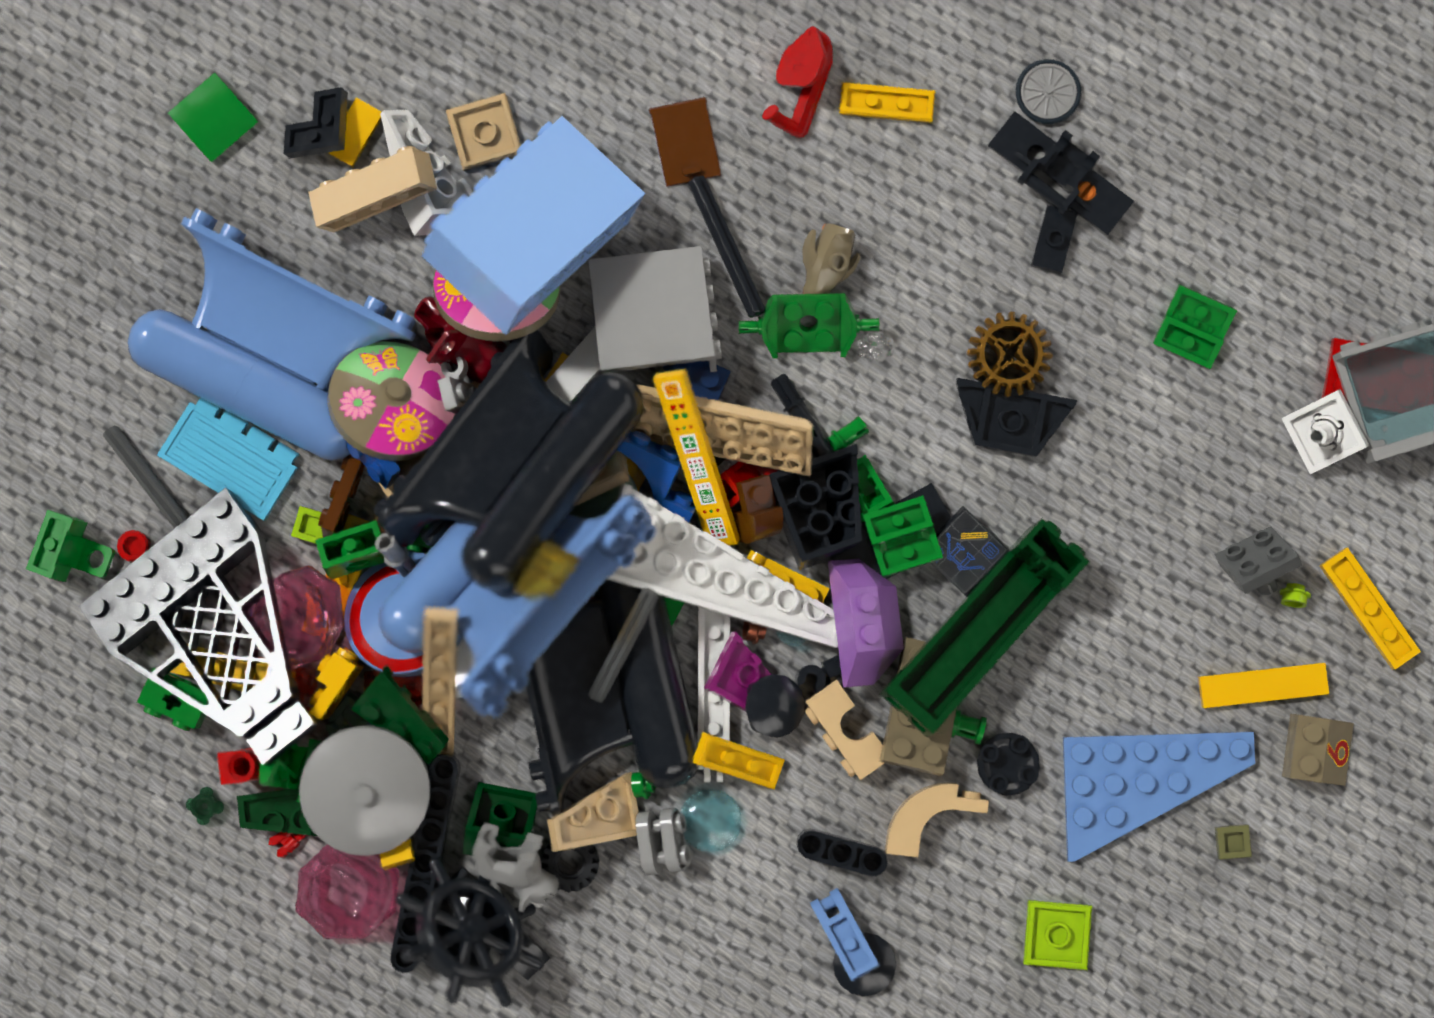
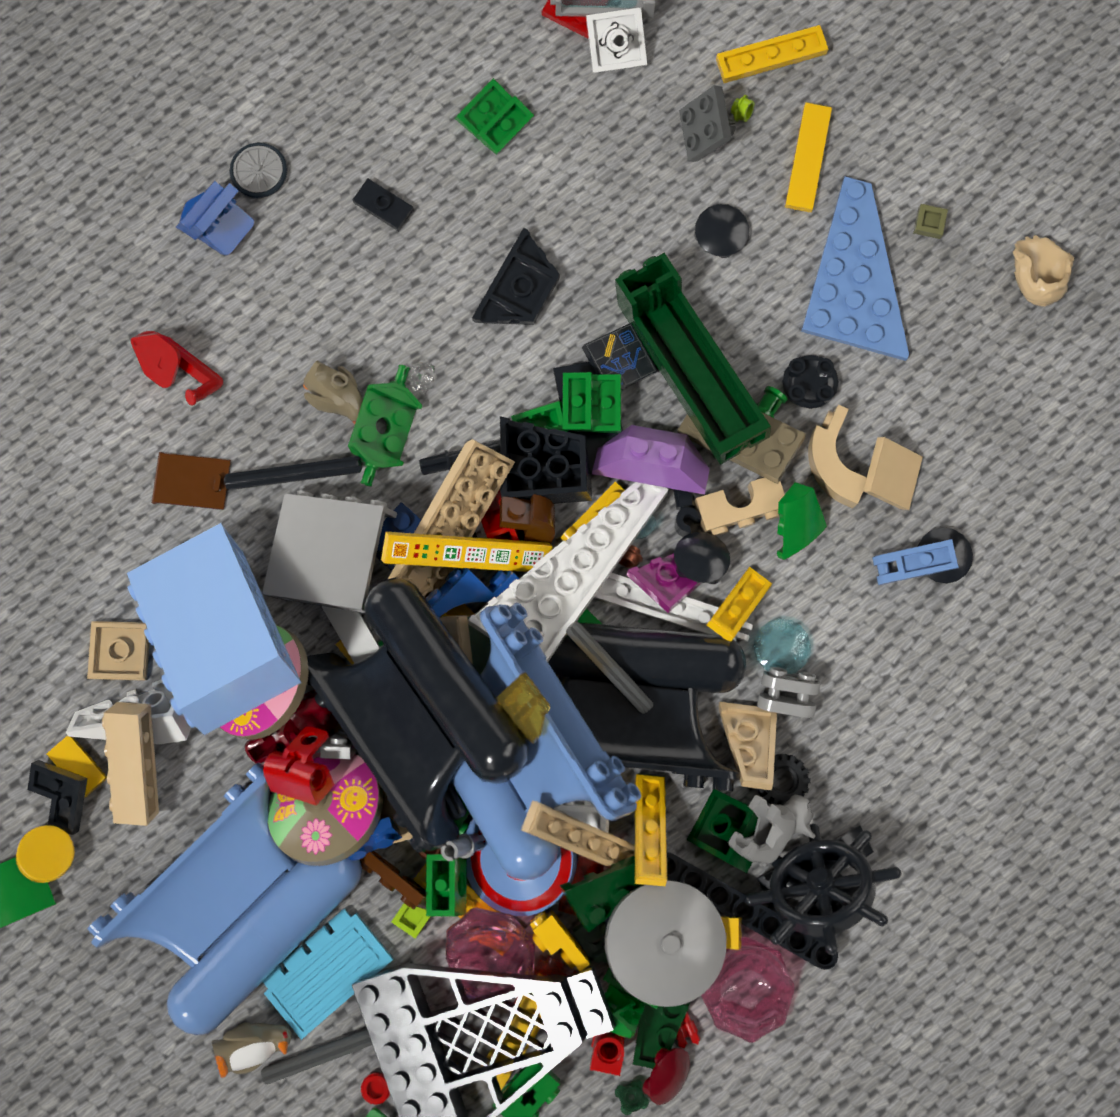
camera: 75 degrees left, 5 degrees down
green plate [631,772,656,800] -> none
black beam [796,828,888,876] -> none
green pin [827,416,869,451] -> none
yellow tile [839,82,935,123] -> none
pearl gold gear [967,312,1053,397] -> none
black piece [988,111,1134,236] -> none
lime tile [1023,900,1092,970] -> none
dark tan slope [1282,714,1354,786] -> none
none -> yellow head [16,825,75,883]
none -> piece [176,181,254,256]
none -> animal [211,1023,291,1078]
none -> red piece [263,726,335,806]
none -> yellow tile [635,774,667,886]
none -> dark red dish [643,1048,690,1105]
none -> black dish [694,204,749,258]
none -> green slope [777,482,827,560]
none -> tan tile [863,437,923,510]
none -> tan piece [1013,235,1074,307]

